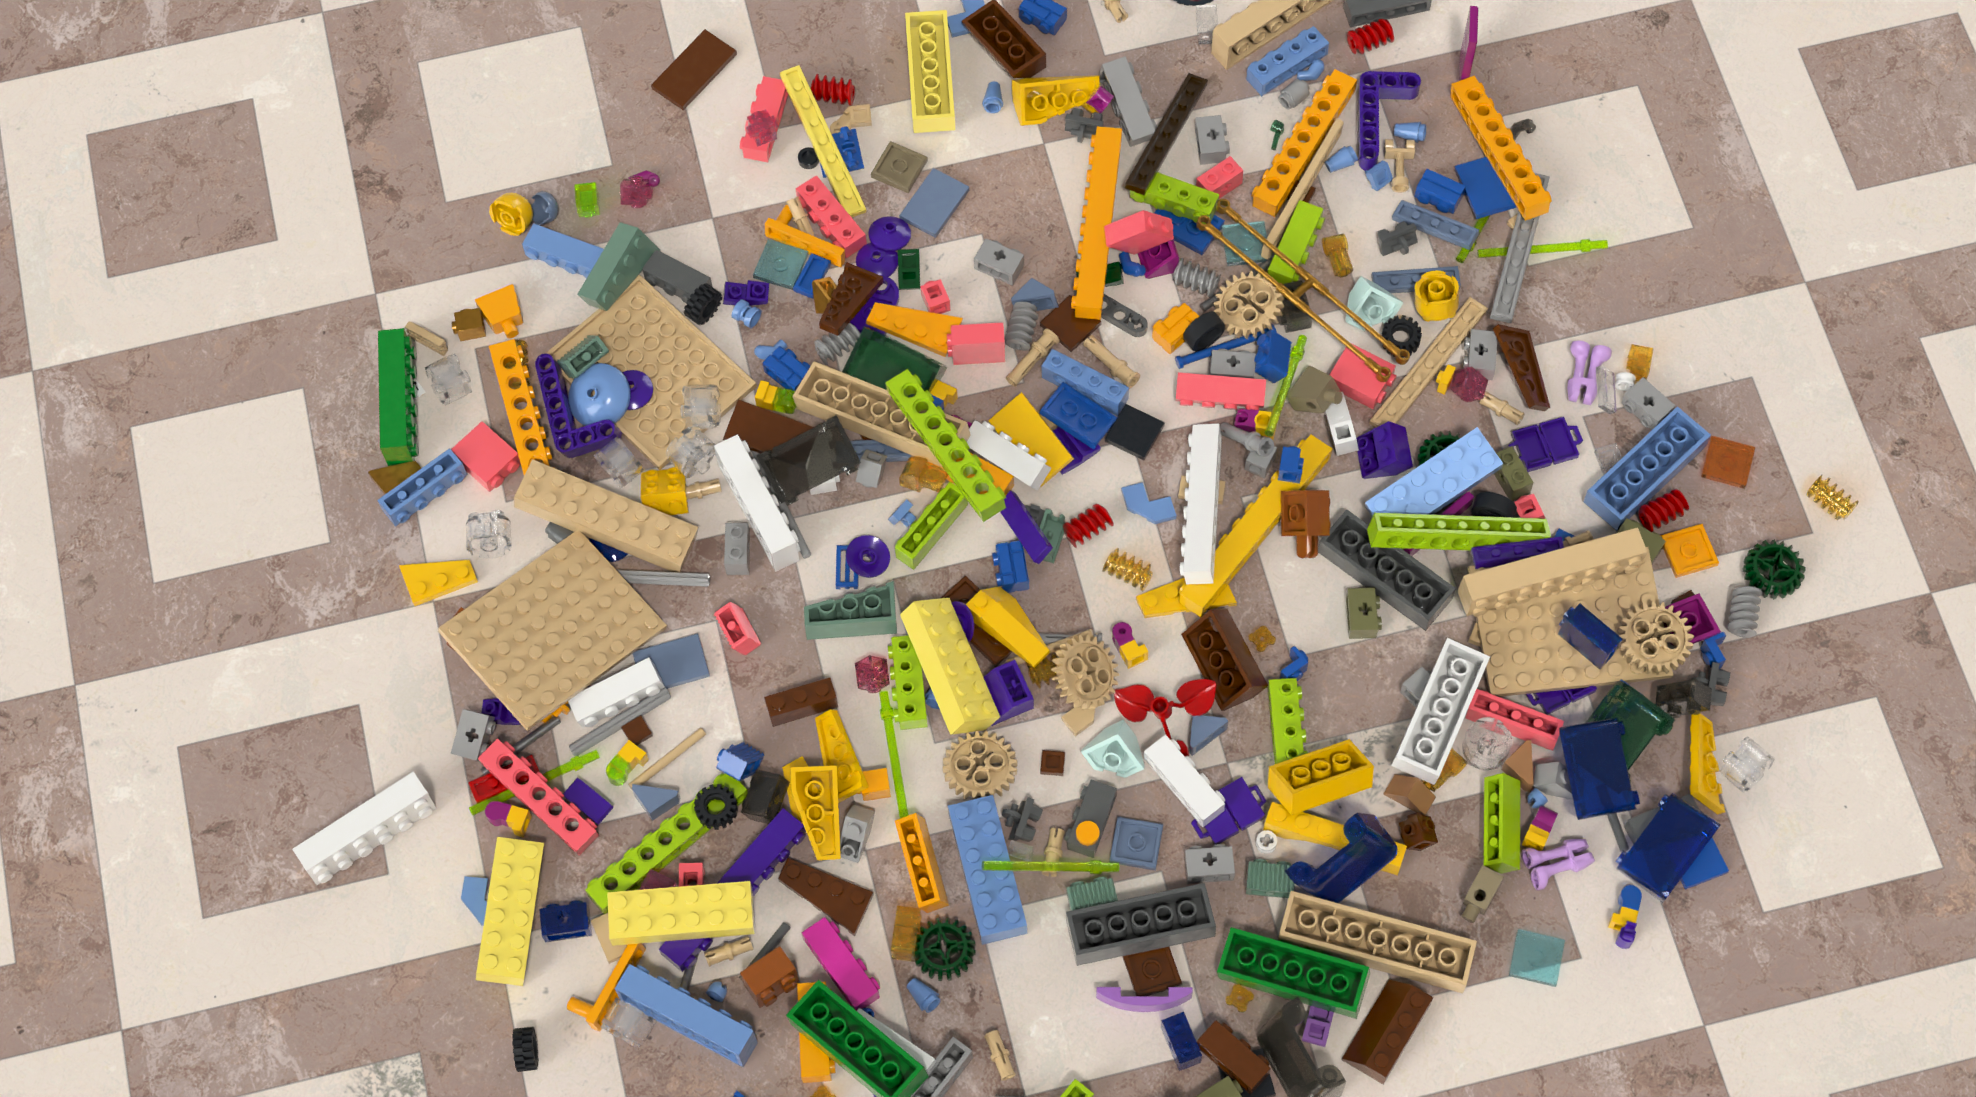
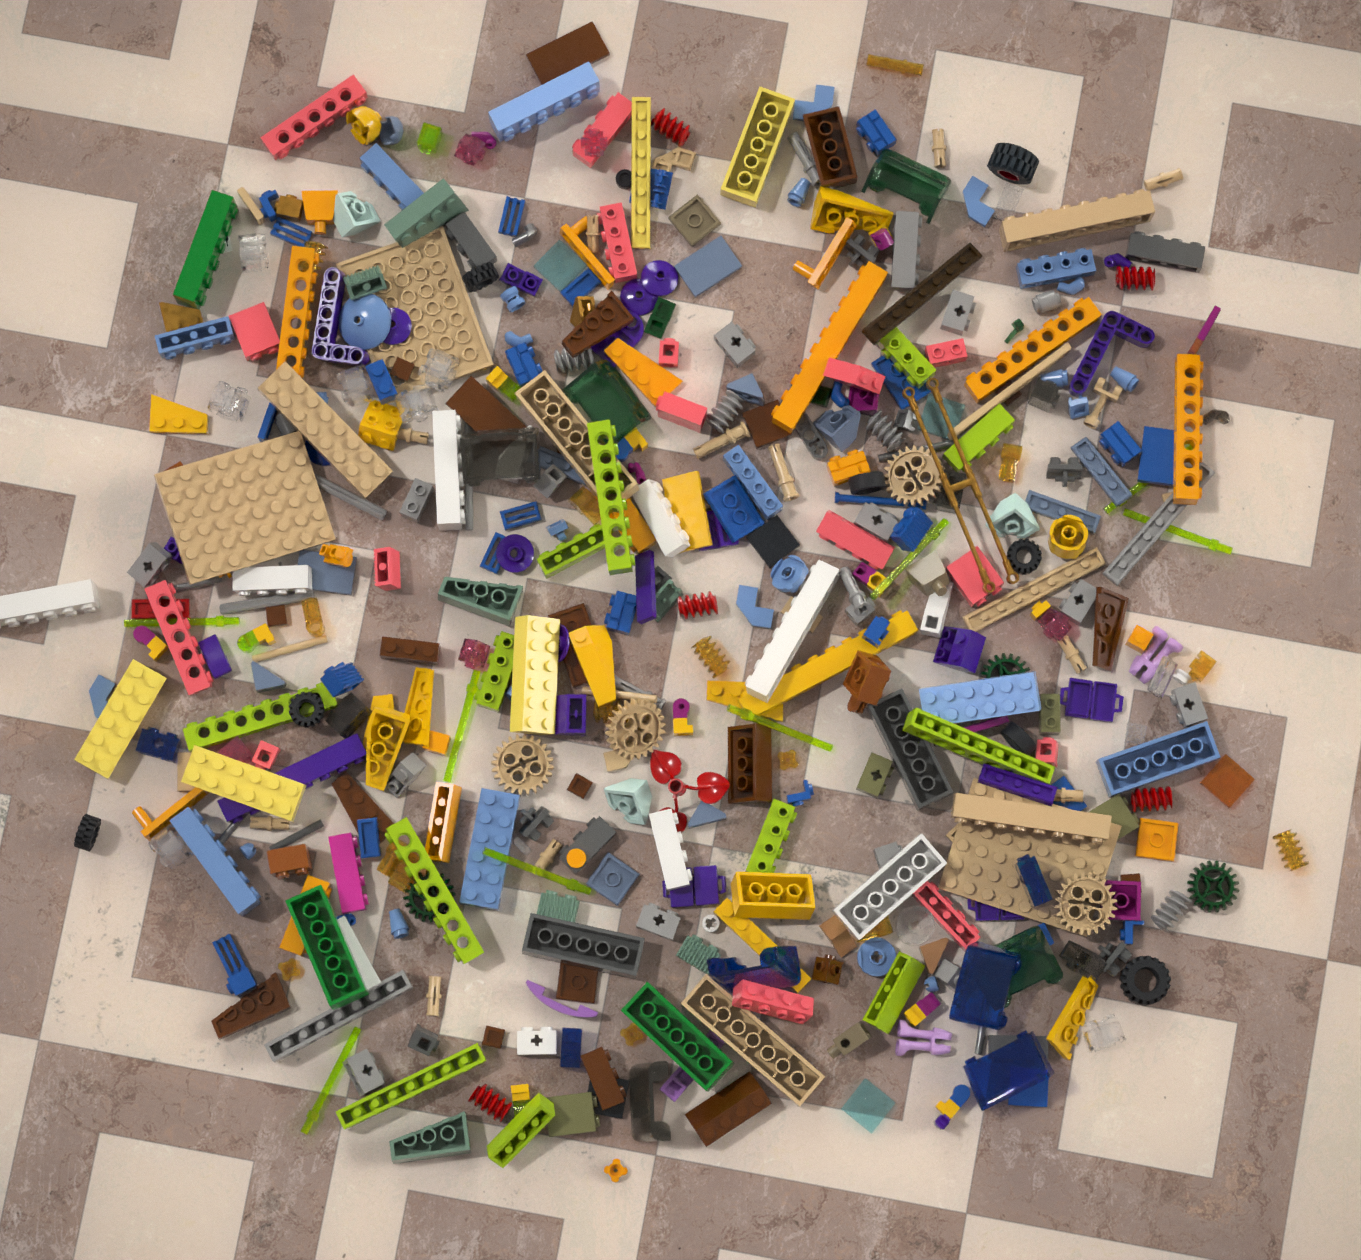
camera: 20 degrees right, 15 degrees up
none -> blue tile [257,402,278,442]
none -> blue bracket [259,190,279,222]
none -> coral brick [260,74,368,160]
none -> blue tile [270,217,312,247]
none -> clear yellow piece [301,598,325,638]
none -> light orange hips [319,544,353,568]
none -> light aqua slope [333,191,380,237]
none -> blue tile [357,818,381,858]
none -> blue brick [365,359,399,405]
none -> clear yellow piece [376,839,408,878]
none -> lime brick [384,817,484,964]
none -> reddish brown tile [390,357,415,383]
none -> reddish brown tile [482,1025,505,1049]
none -> light blue brick [488,62,600,142]
none -> blue tile [498,196,525,237]
none -> blue tile [500,501,542,531]
none -> flat silver arm [512,223,537,247]
none -> white brick [517,1027,557,1055]
none -> clear neon green bar [727,704,833,752]
none -> coral brick [732,980,814,1024]
none -> medium blue plate [771,555,809,593]
none -> light grey pin [787,132,820,187]
none -> light orange piece [793,217,857,290]
none -> sand blue slope [813,405,861,452]
none -> medium blue plate [857,937,896,977]
none -> clear green windscreen [861,149,951,224]
none -> dark grey tile [893,409,917,432]
none -> medium blue tile [962,176,995,227]
none -> clear smoke brick [1027,379,1061,413]
none -> dark purple arm [1104,253,1133,268]
none -> black tyre [1119,956,1171,1006]
none -> light orange brick [1125,625,1154,654]

